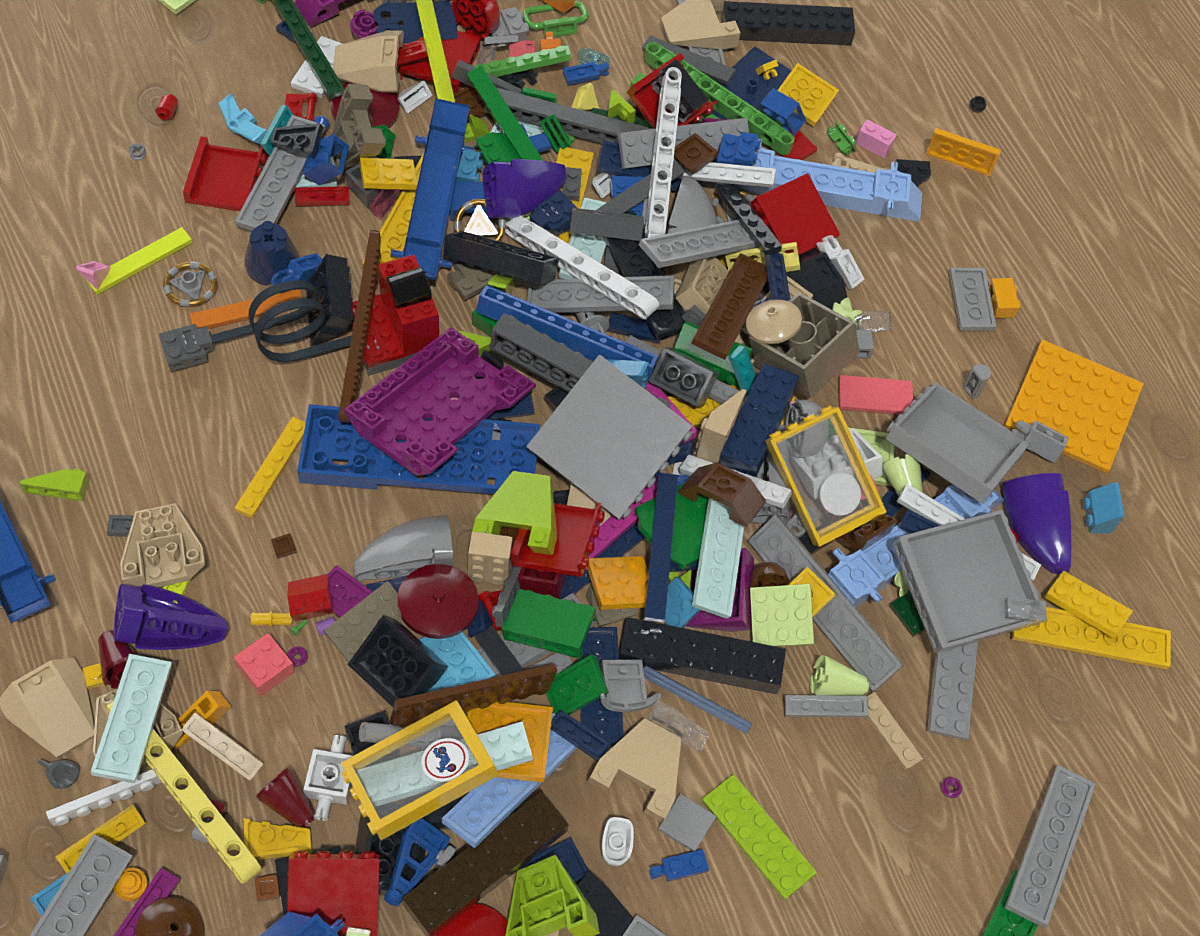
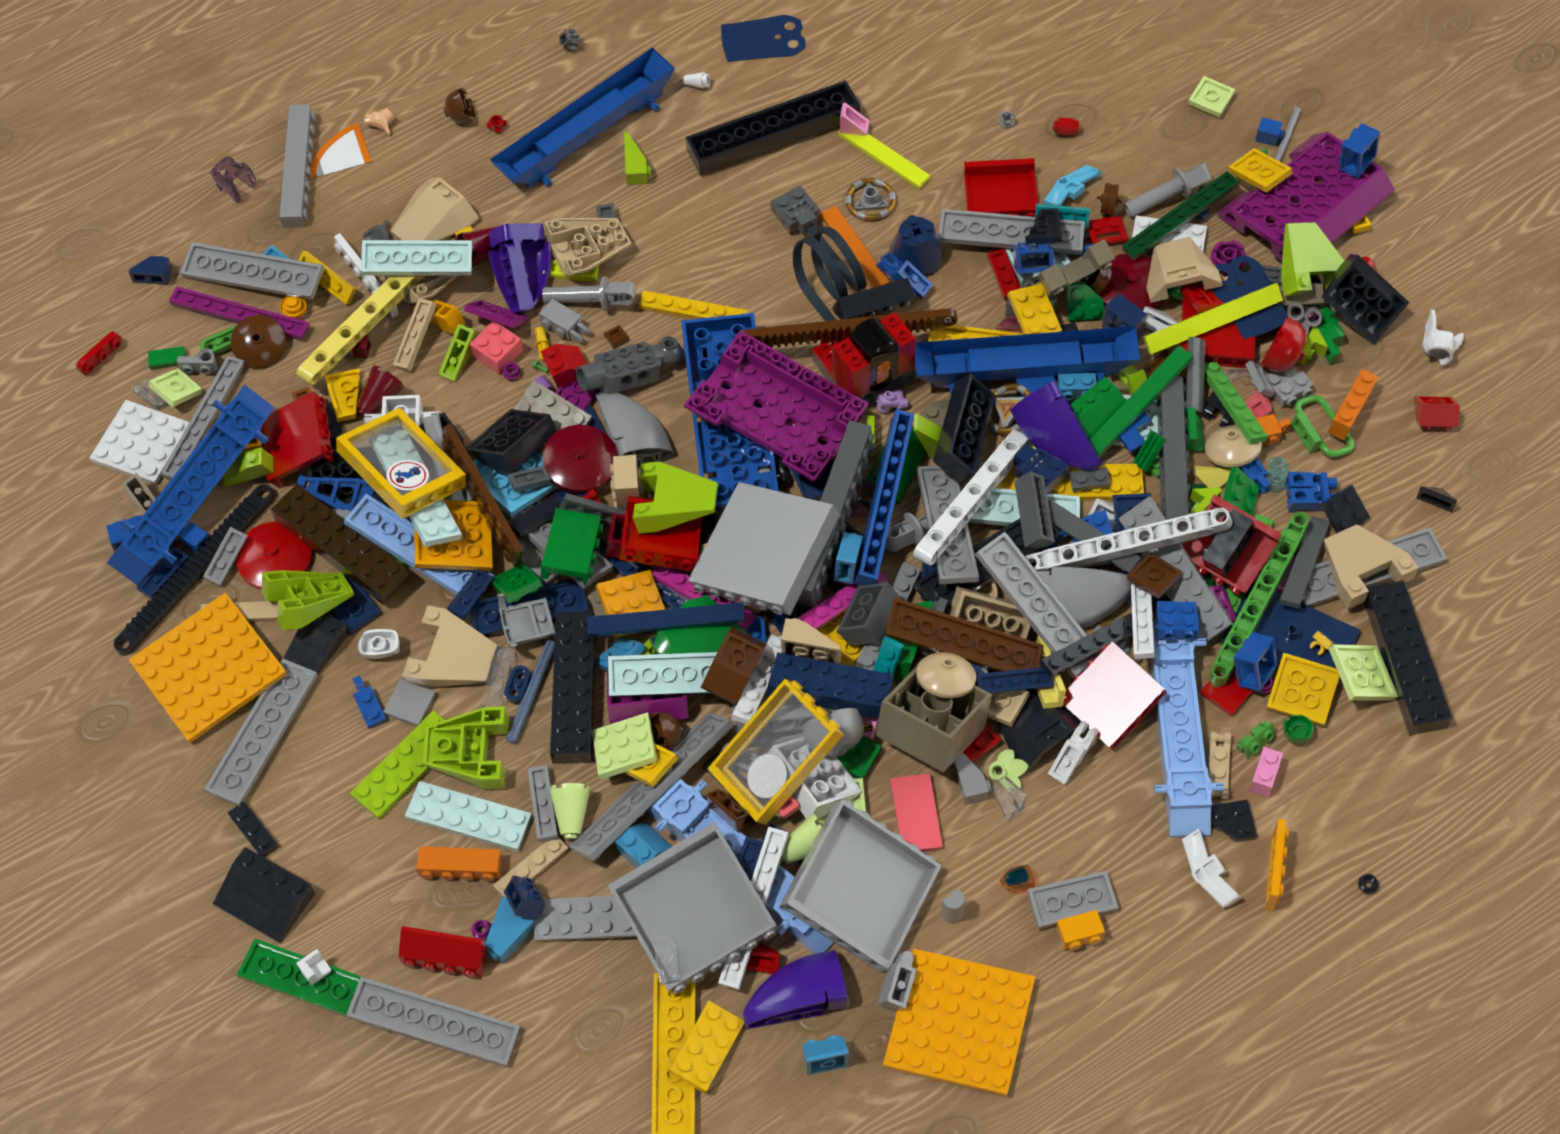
camera: 90 degrees right, 0 degrees up
none -> red slope [399,926,487,978]
none -> light aqua plate [405,781,532,852]
none -> orange brick [416,846,502,882]
none -> lime wedge [422,706,509,789]
none -> lime slope [438,323,481,381]
none -> magenta tile [464,300,528,328]
none -> dark azure slope [485,896,535,964]
none -> dark blue plate [504,665,531,703]
none -> dark blue brick [504,875,546,921]
none -> dark grey plate [508,466,551,492]
none -> light grey hinge [539,299,590,343]
none -> light grey piece [542,277,637,311]
none -> dark grey brick [576,336,683,394]
none -> dark azure slope [615,822,672,868]
none -> black brick [685,80,860,175]
none -> lavender plate [876,390,908,413]
none -> rock [1000,865,1035,892]
none -> reddish brown wheel [1097,182,1122,216]
none -> dark blue brick [1102,293,1147,340]
none -> light grey piece [1124,162,1212,218]
none -> white plate [1182,828,1242,908]
none -> tan dish [1205,425,1262,467]
none -> green plate [1223,466,1260,516]
none -> green hair [1283,715,1314,744]
none -> blue hips [1285,471,1338,513]
none -> black plate [1320,484,1370,534]
none -> yellowish green plate [1329,645,1398,701]

